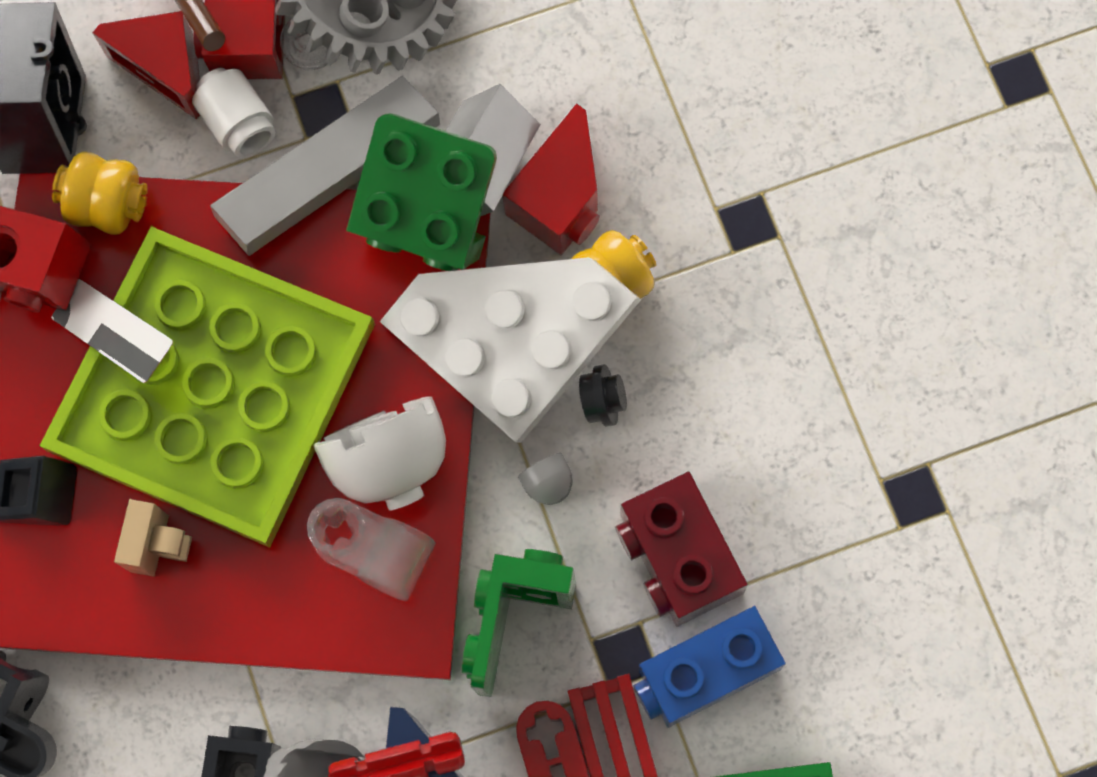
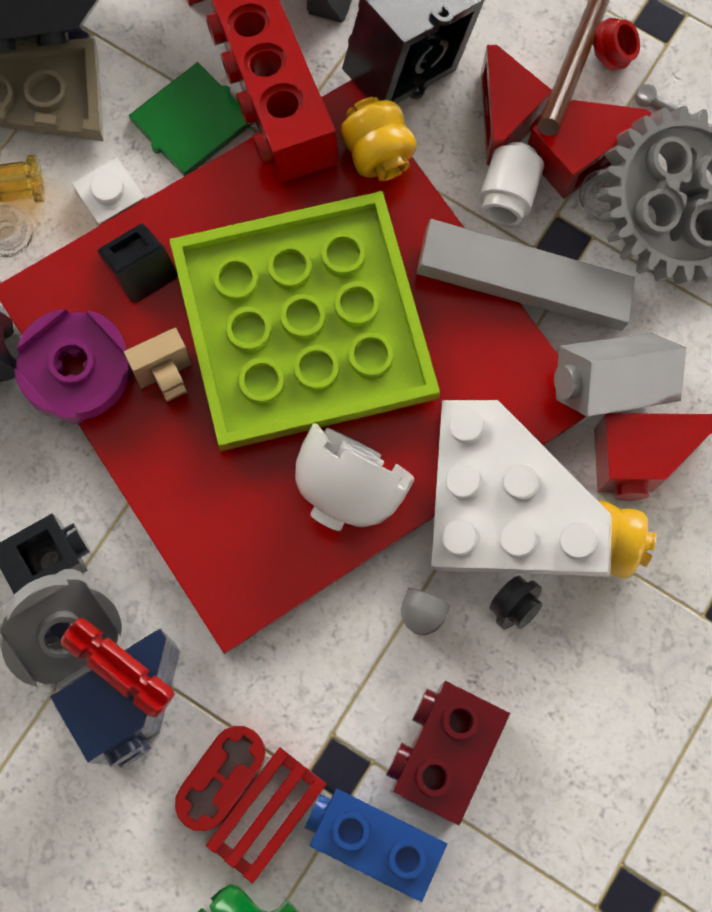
camera: 40 degrees right, 0 degrees up
white sticker [52,279,173,383] -> none
clear piece [307,498,436,601] -> none
green bracket [346,113,497,271] -> none
green bracket [461,549,576,697] -> none
none -> magenta plate [14,309,132,425]

